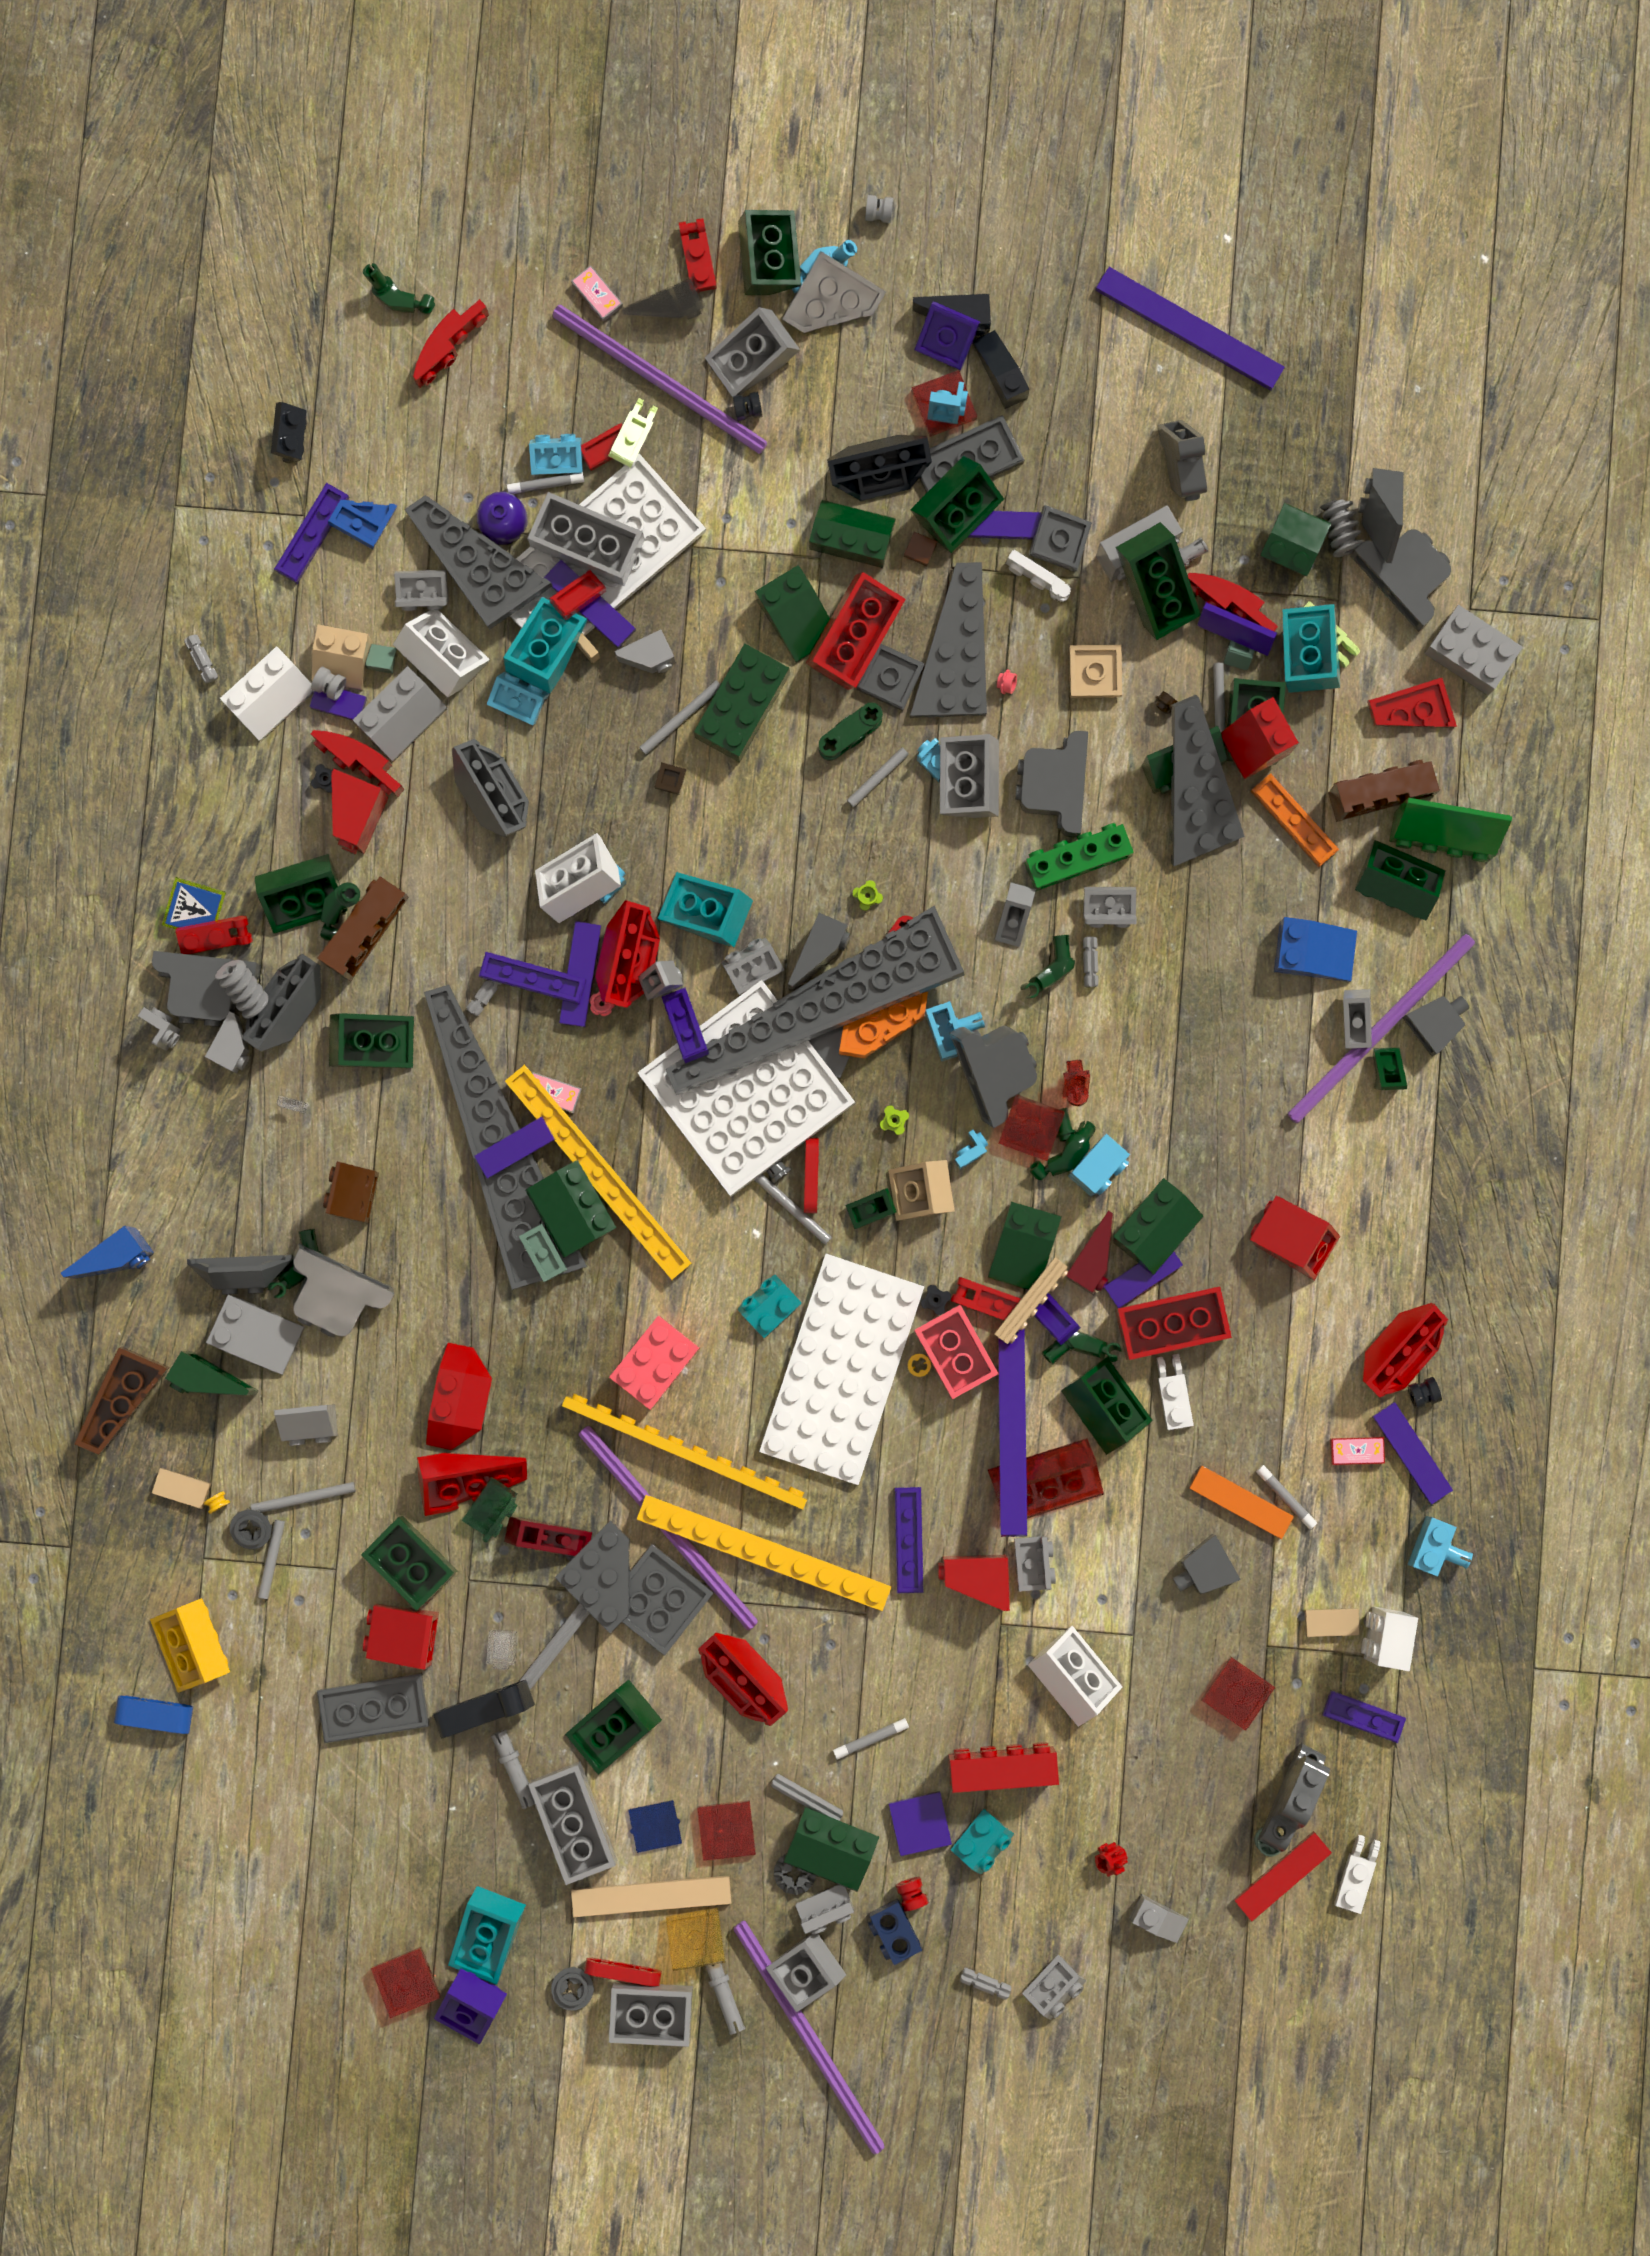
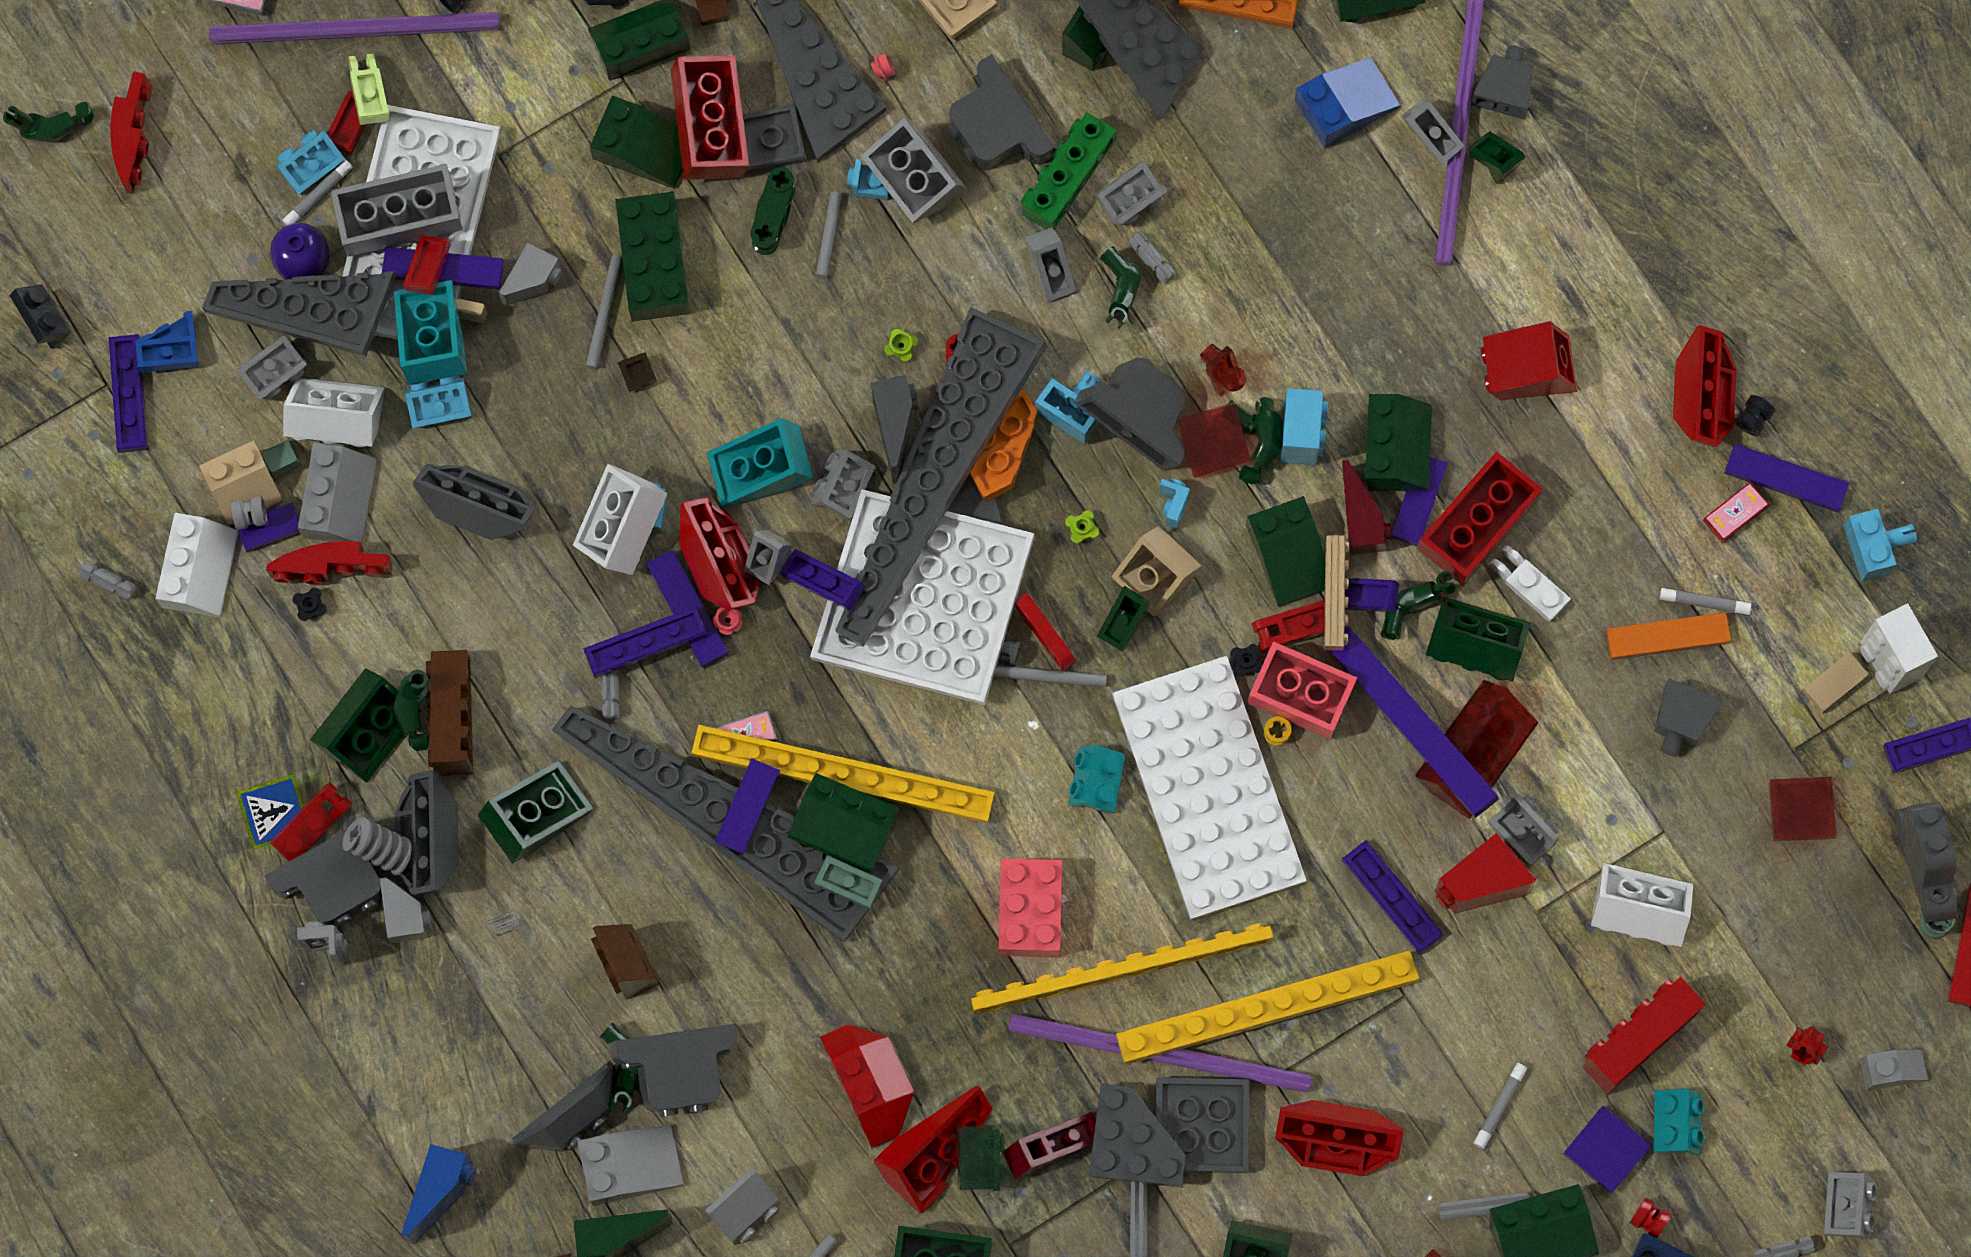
camera: 35 degrees left, 10 degrees down
red slope [331,768,388,855] -> none

